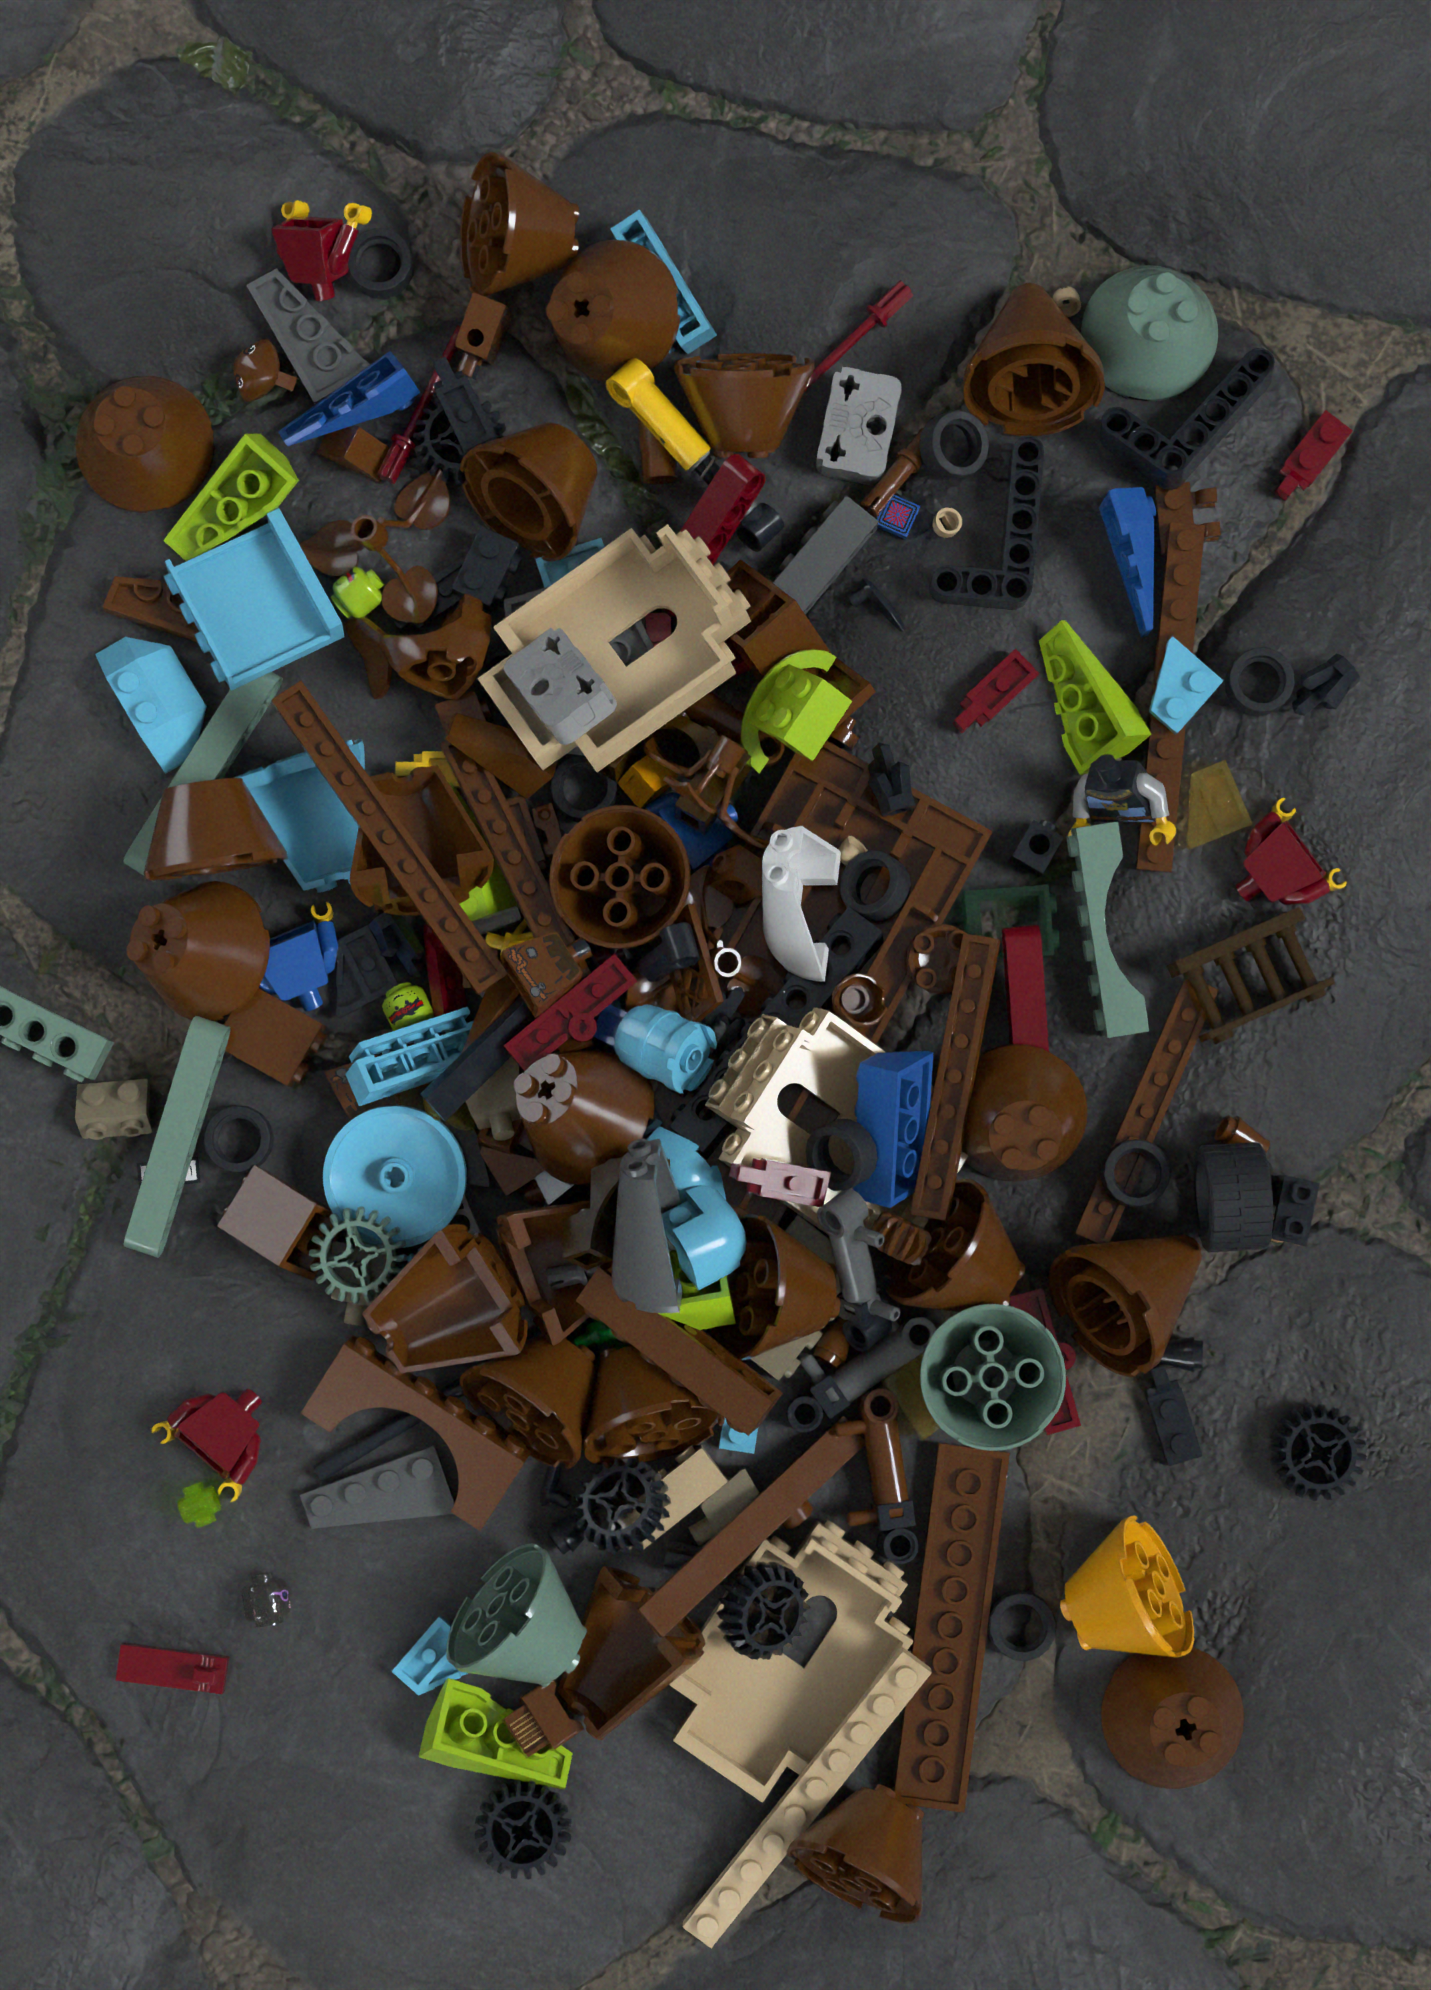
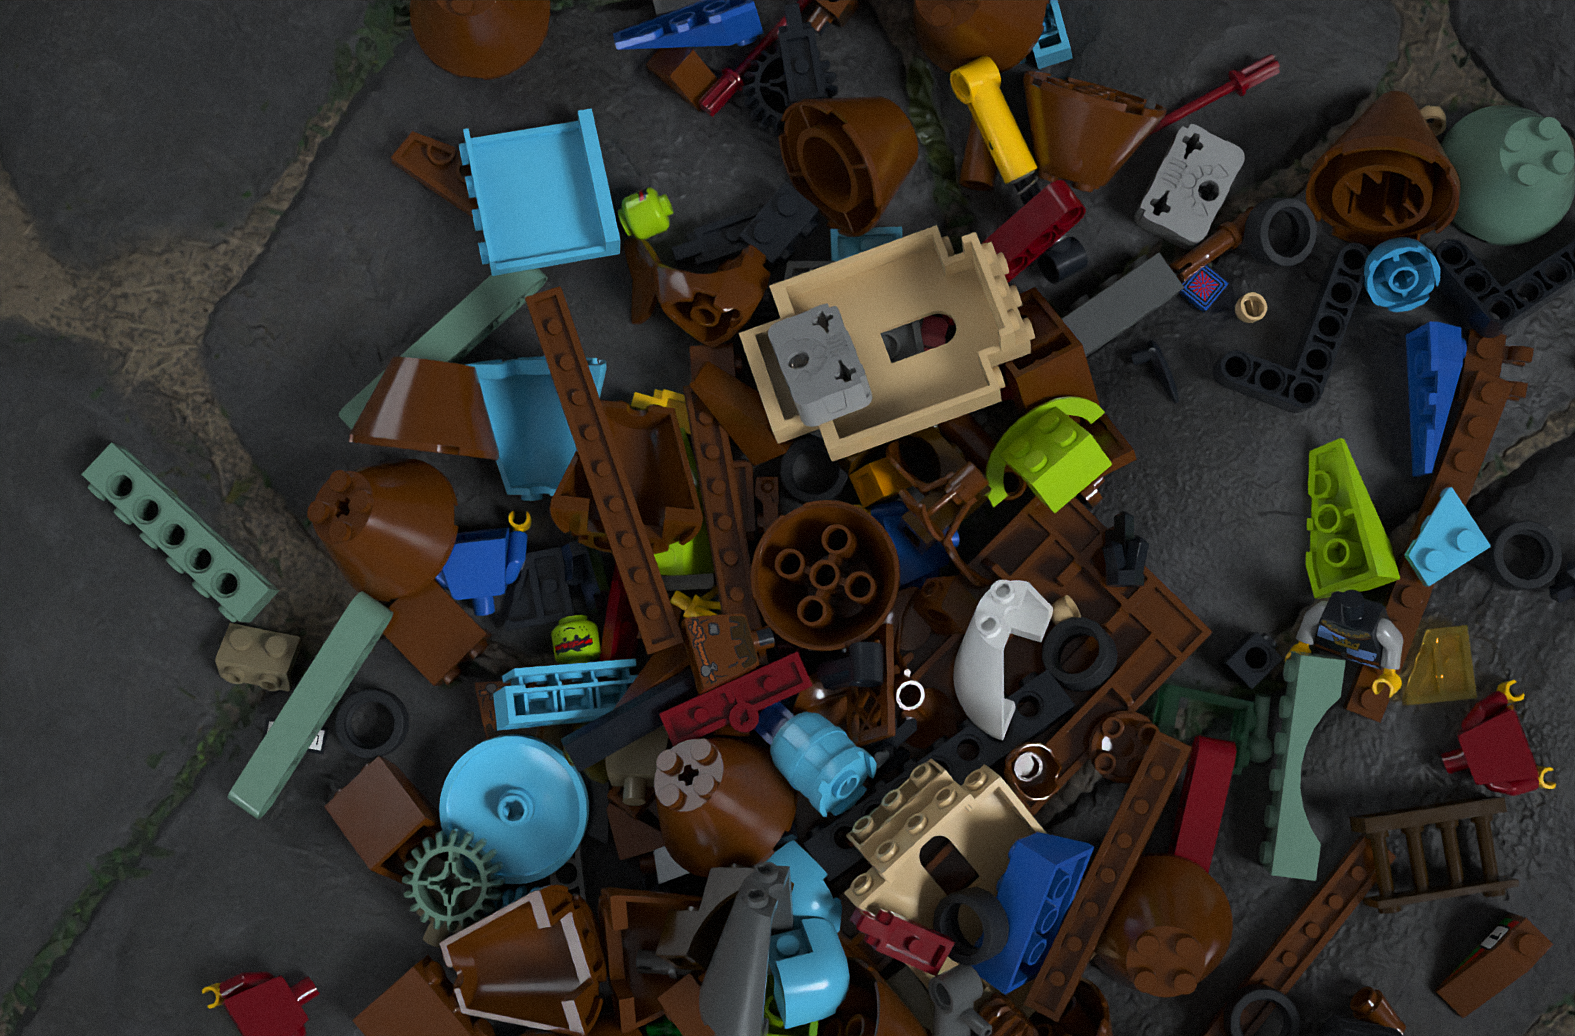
camera: 25 degrees right, 0 degrees up
medium azure wedge [95,637,207,773] -> none
lime wedge [163,434,299,561] -> none
reddish brown plant [299,469,450,624] -> none
dark red hinge [952,649,1040,734] -> none
none -> sand green bar [1243,693,1273,763]
none -> dark azure cylinder [1364,237,1440,312]
none -> reddish brown slope [1434,912,1554,1018]

